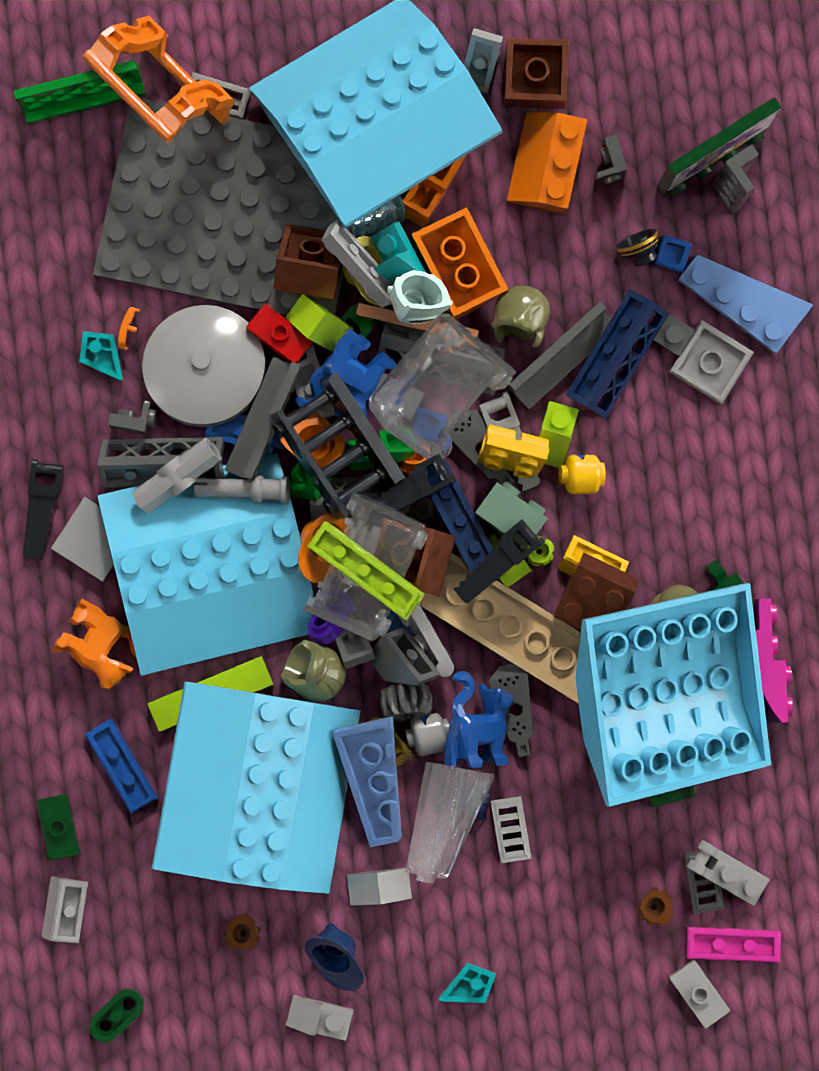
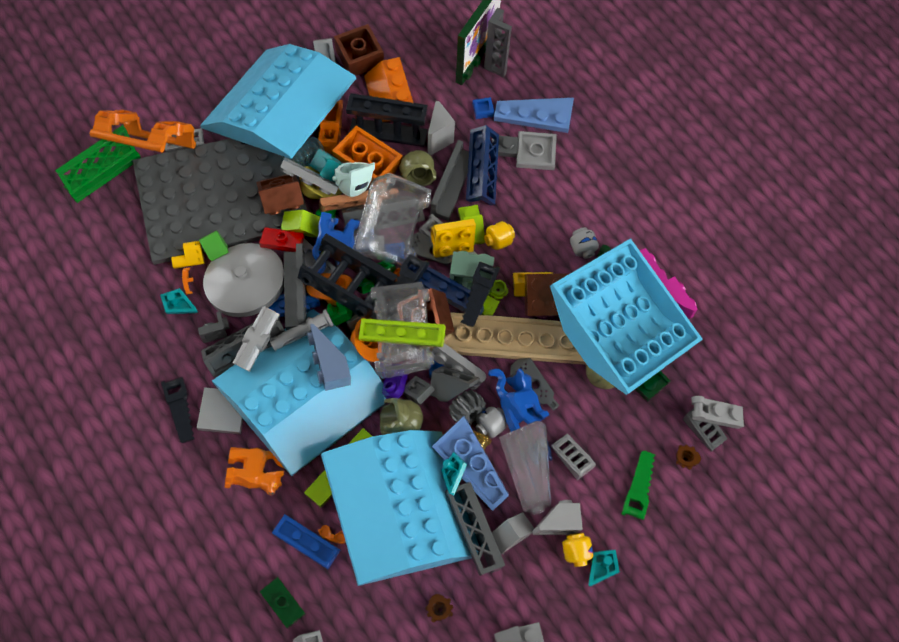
camera: 30 degrees left, 20 degrees down
dark blue piece [304,923,364,991] -> none
dark grey bracket [595,134,627,185] -> none
black piece [616,229,659,266] -> none
light grey plate [669,959,731,1029] -> none
dark pink tile [686,927,781,963] -> none
none -> yellow piece [171,241,205,269]
none -> bright green slope [199,230,228,261]
none -> sand blue slope [307,324,351,391]
none -> orange piece [318,525,346,544]
none -> black fence [346,93,428,147]
none -> light grey slope [428,101,455,155]
none -> teal piece [441,452,467,495]
none -> dark grey fence [445,482,505,576]
none -> light grey slope [533,500,583,535]
none -> yellow head [562,532,593,567]
none -> light grey head [570,227,599,259]
none -> green piece [621,450,656,520]

